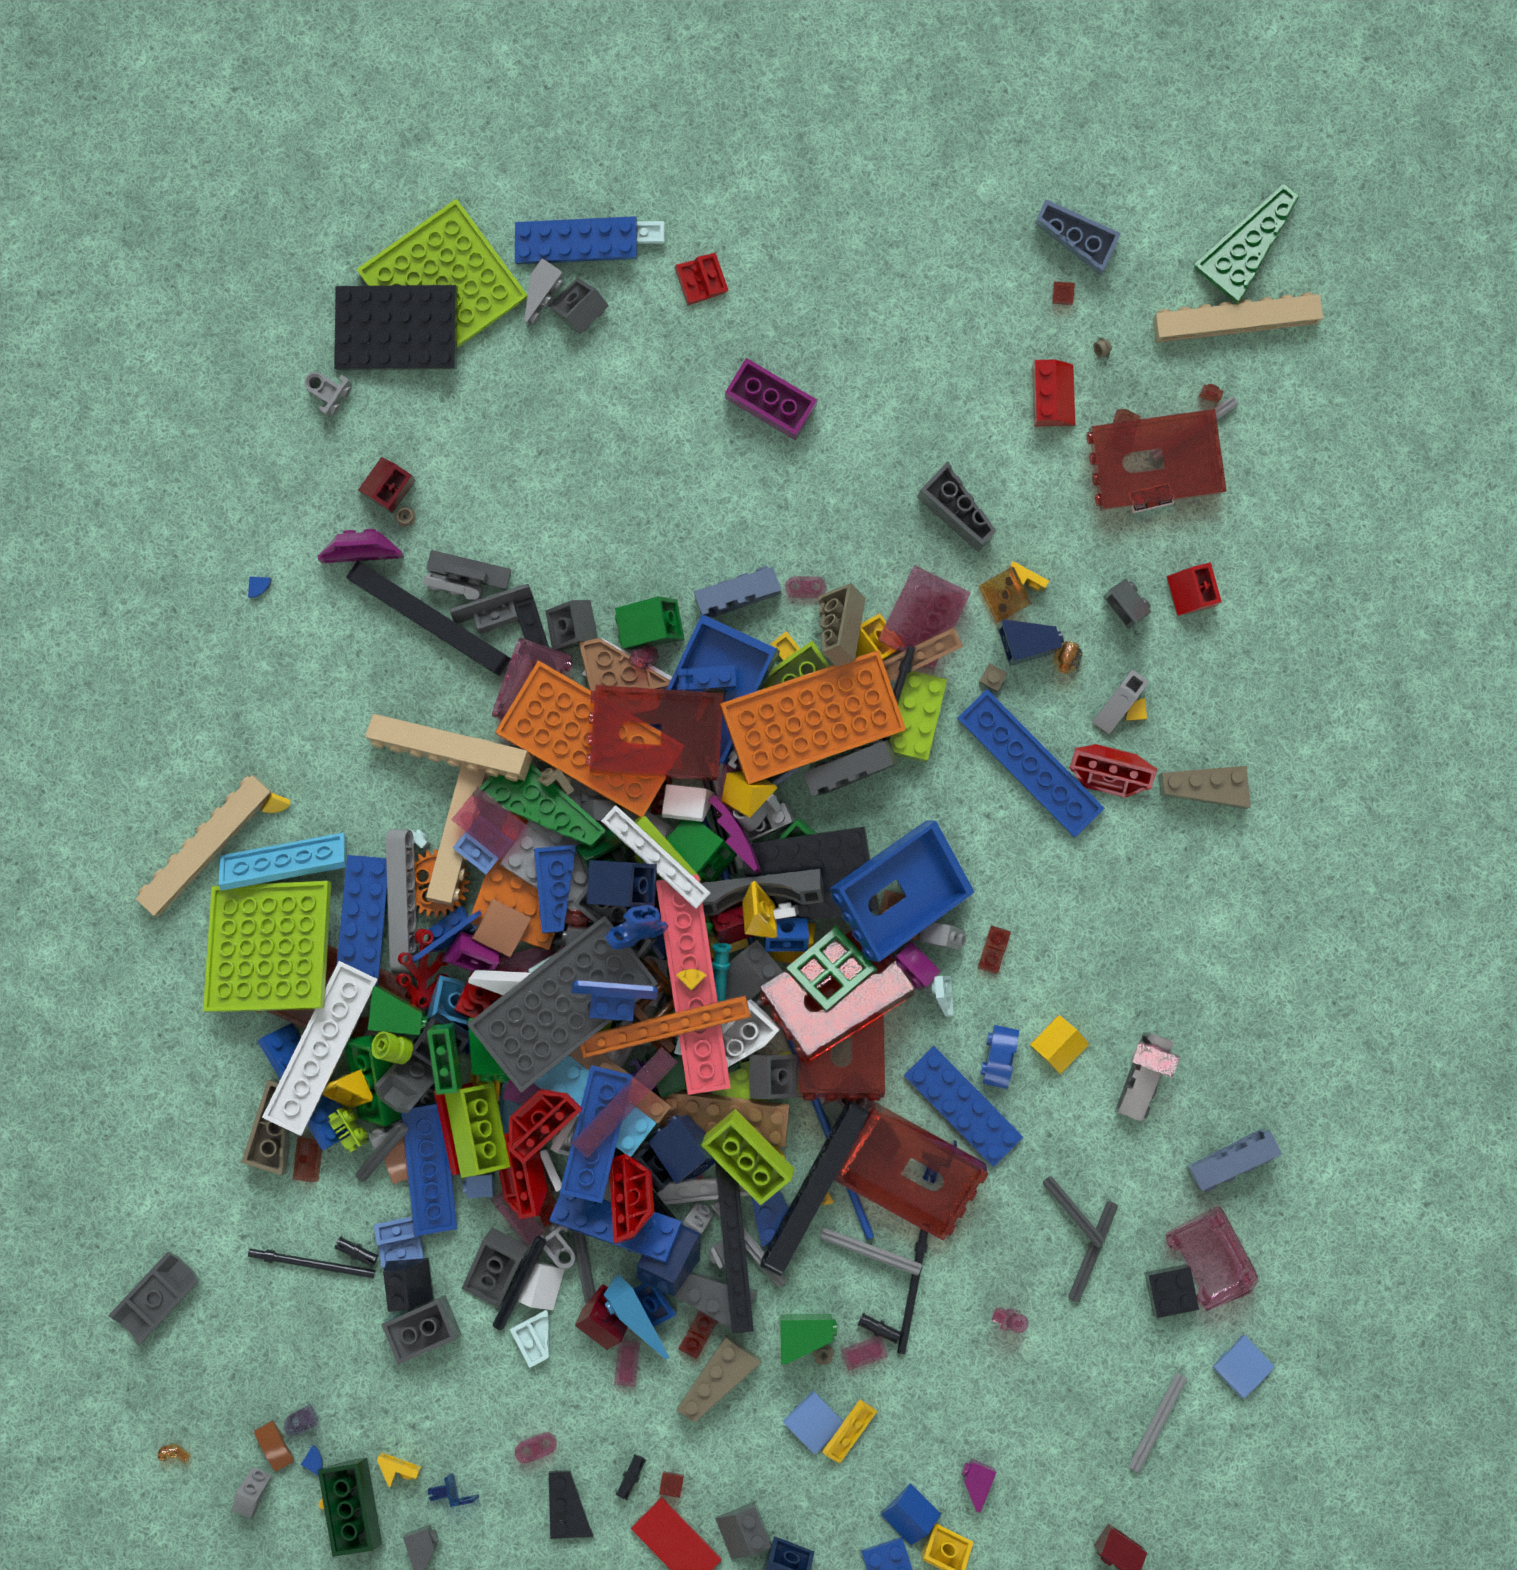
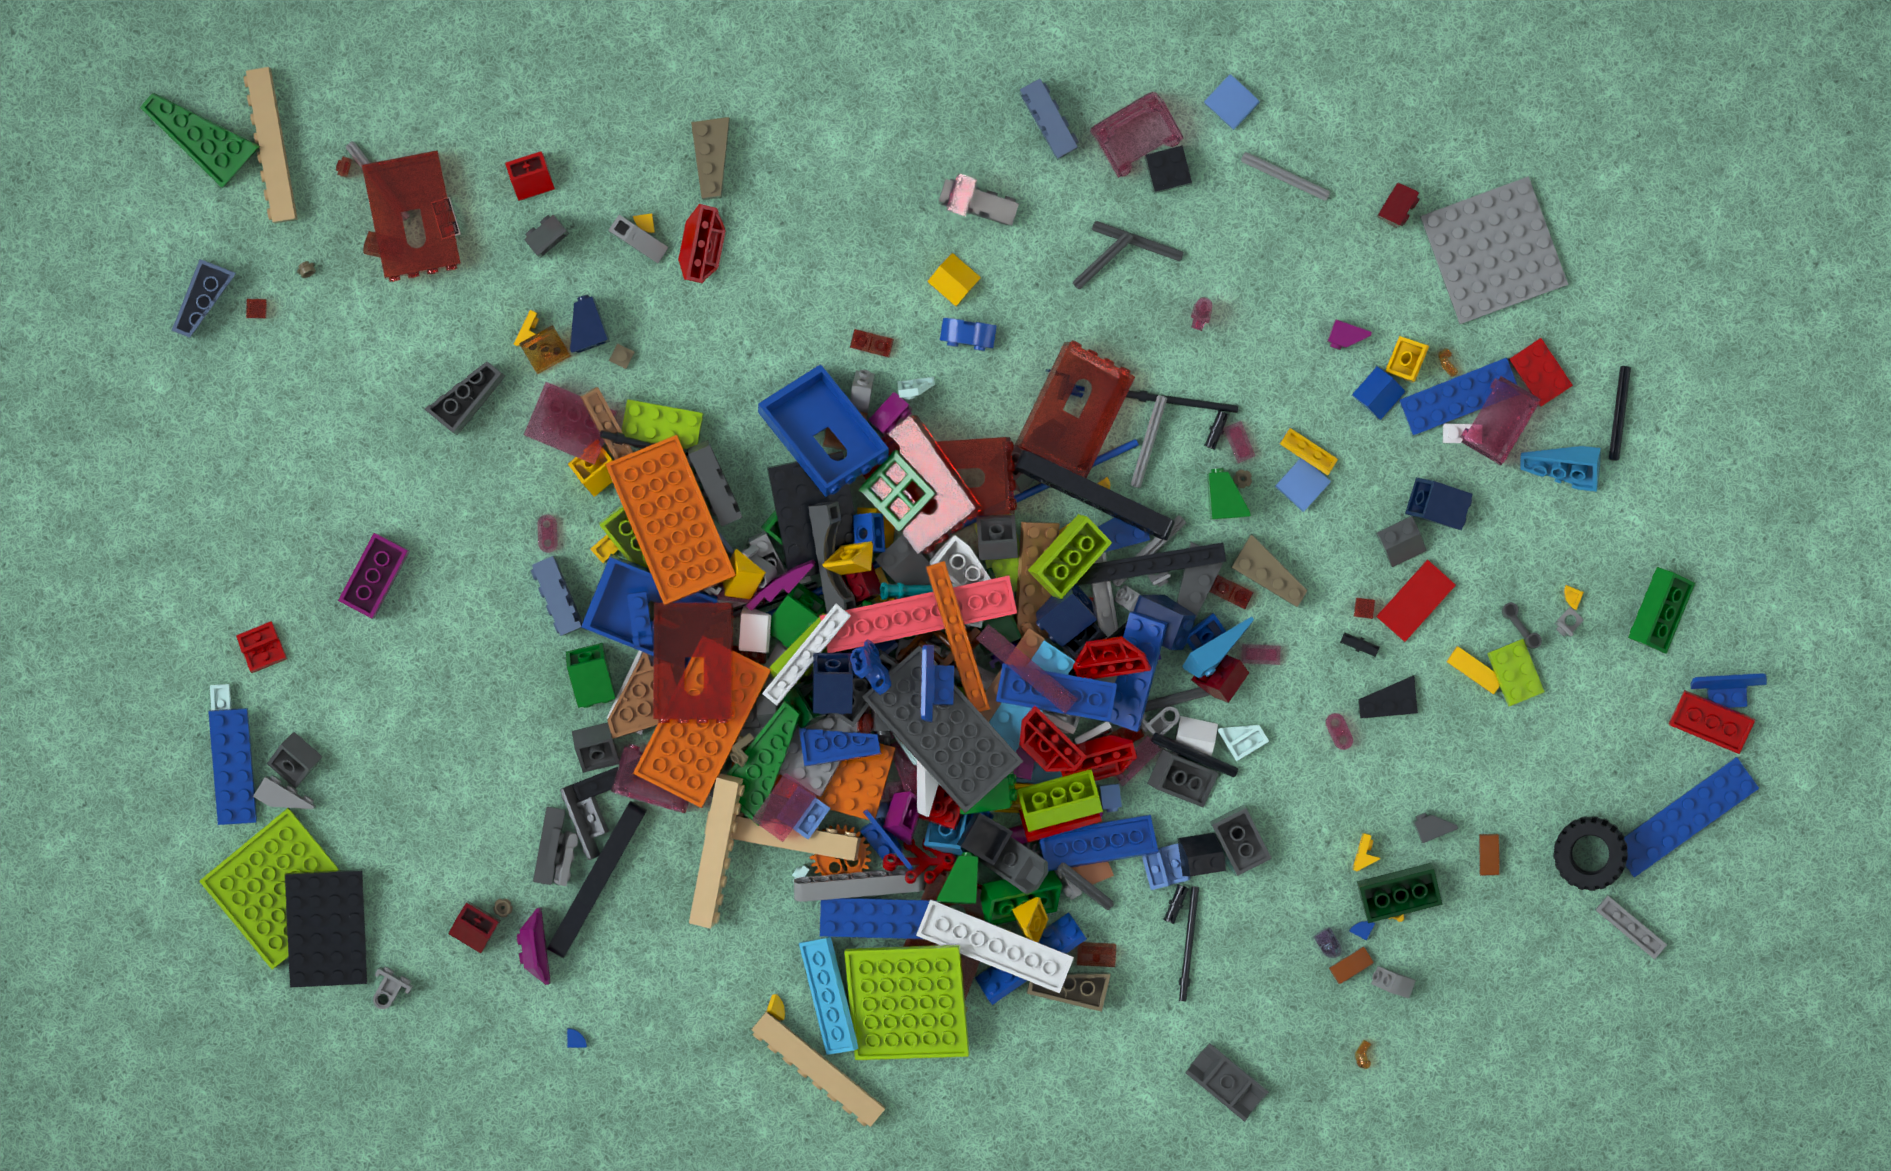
camera: 90 degrees left, 5 degrees up
lime hinge [328,1107,369,1153] -> none
lime wheel [372,1031,413,1065] -> none
green brick [427,1023,463,1095] -> none
clear blue bracket [428,1473,479,1507] -> none
nougat slope [472,899,531,957] -> none
clear pink plate [629,645,660,669] -> none
yellow tile [676,969,707,990] -> none
white plate [773,902,799,919] -> none
dark tan wedge [818,583,866,667] -> none
blue plate [904,1046,1023,1167] -> none
blue plate [957,689,1105,838] -> none
red slope [1032,359,1075,427] -> none
clear orange head [1053,641,1083,674] -> none

